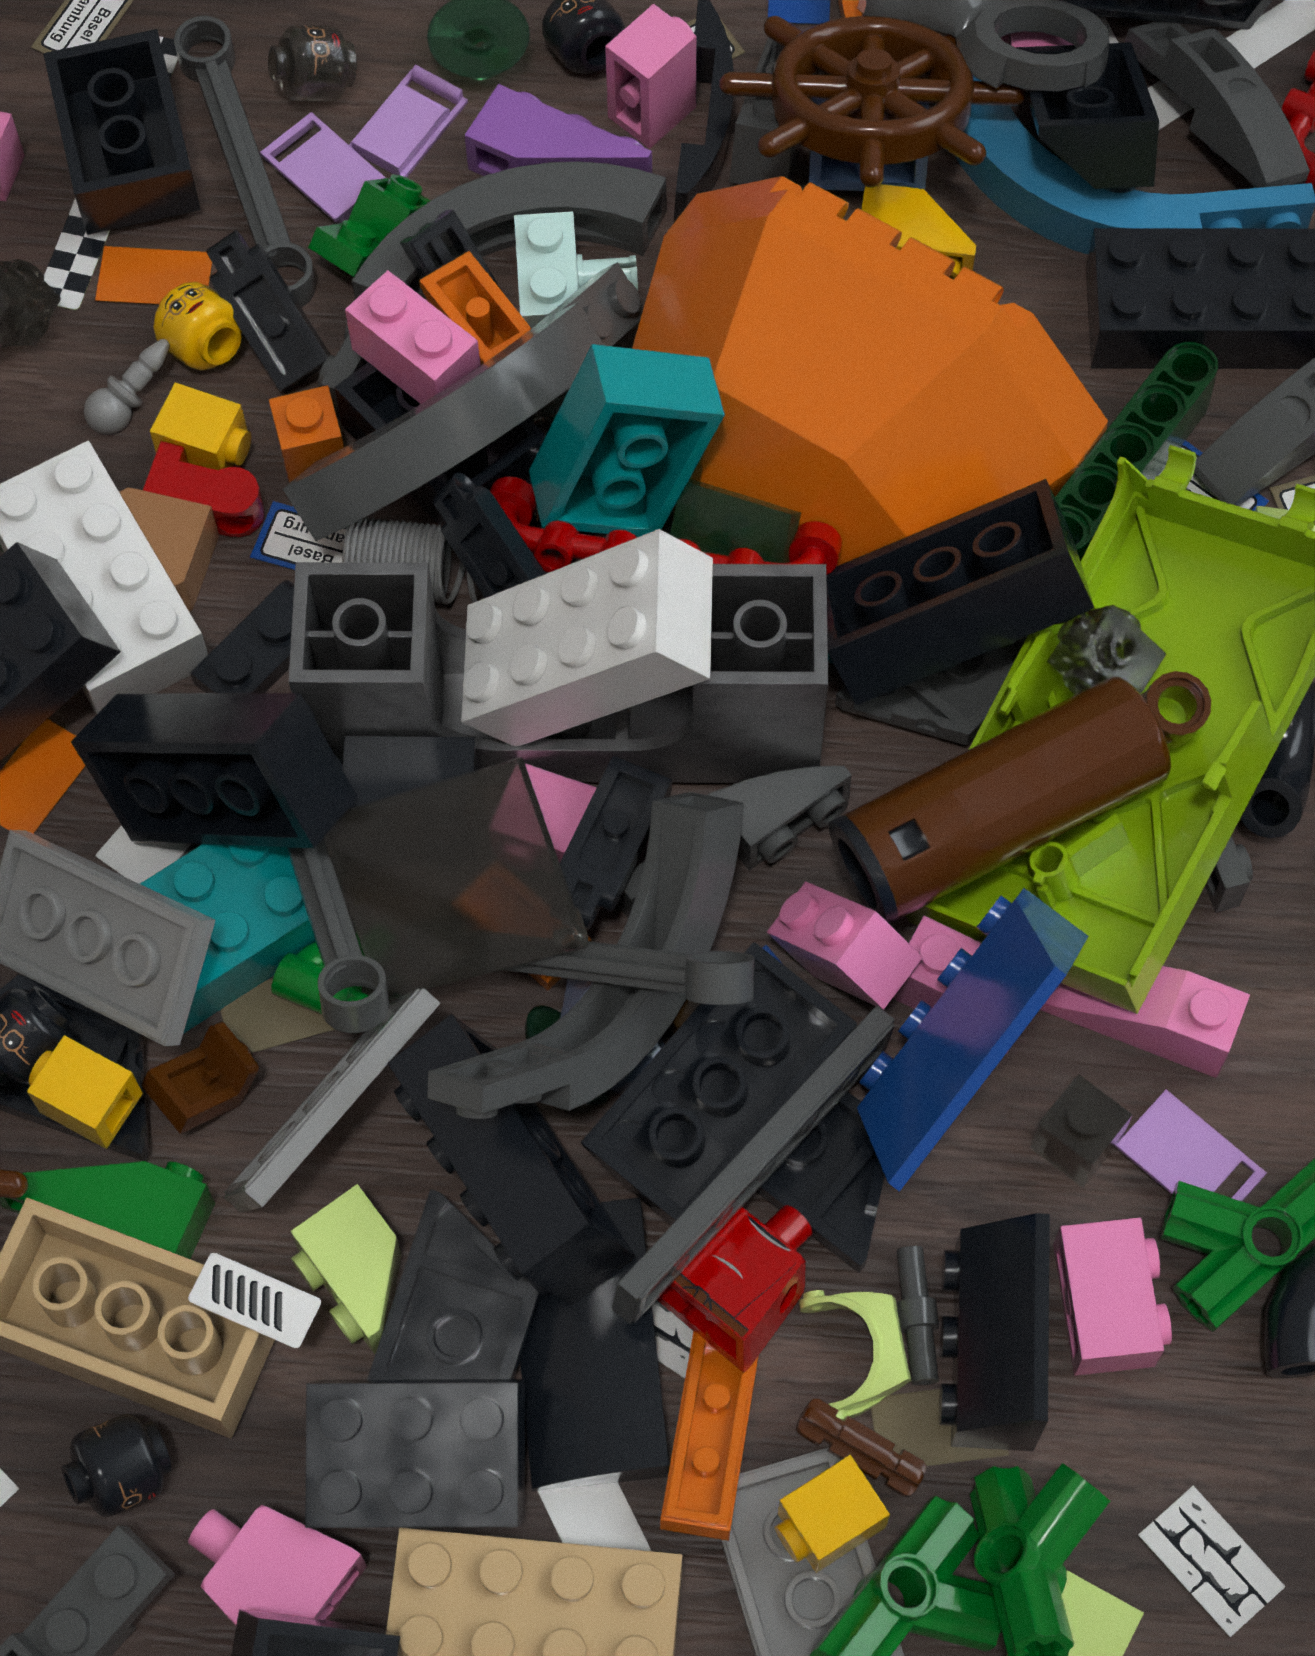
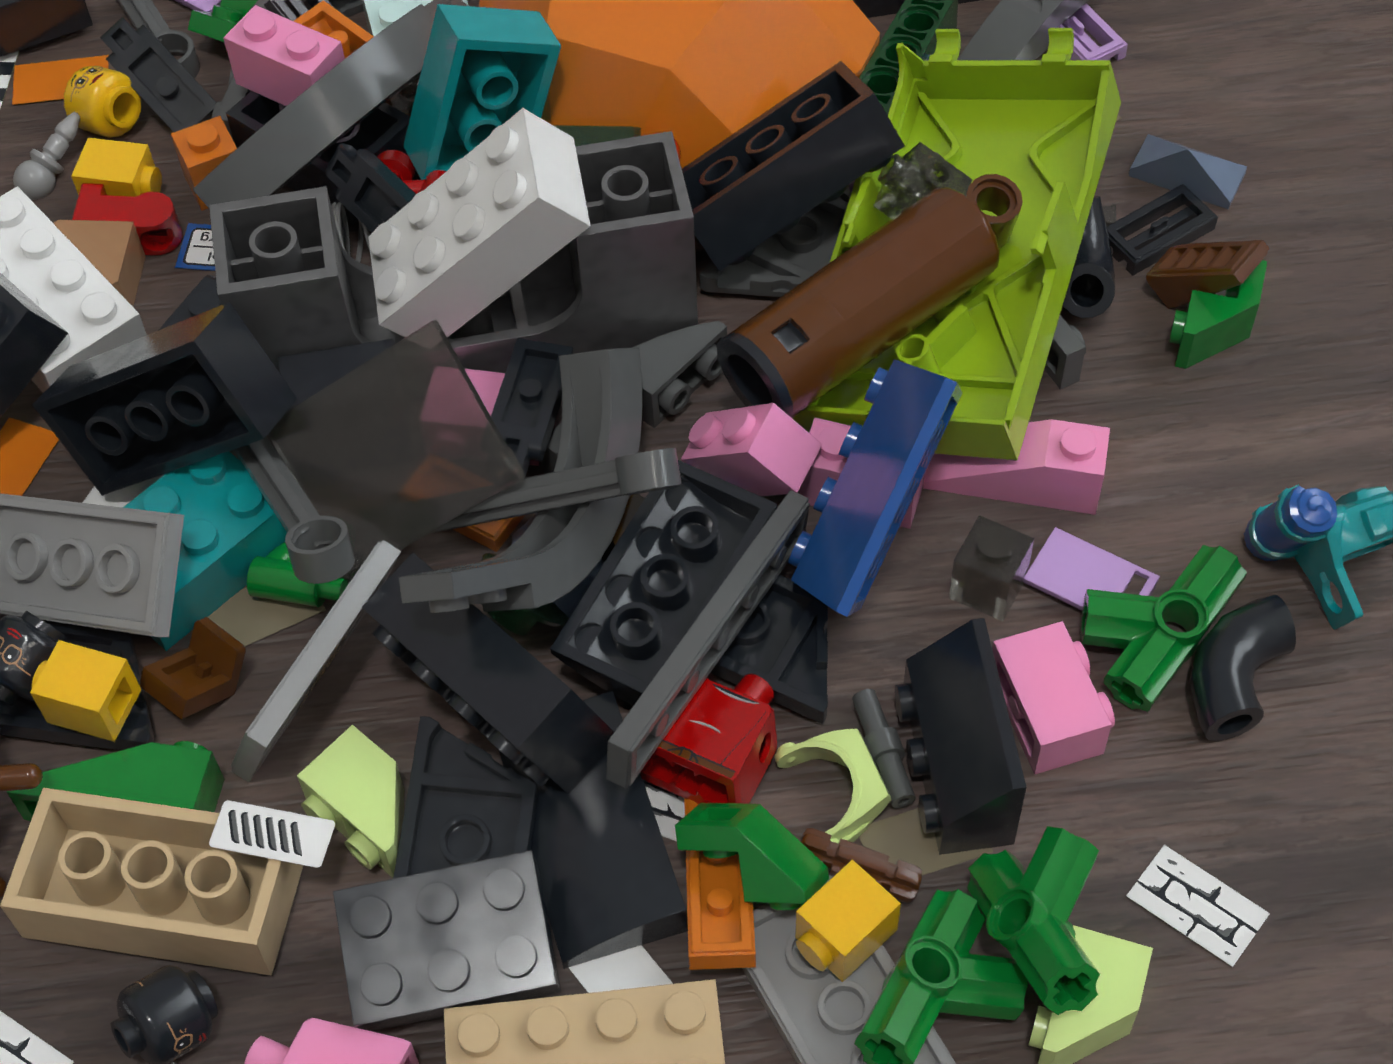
camera: 10 degrees left, 10 degrees down
none -> green slope [675,803,829,910]

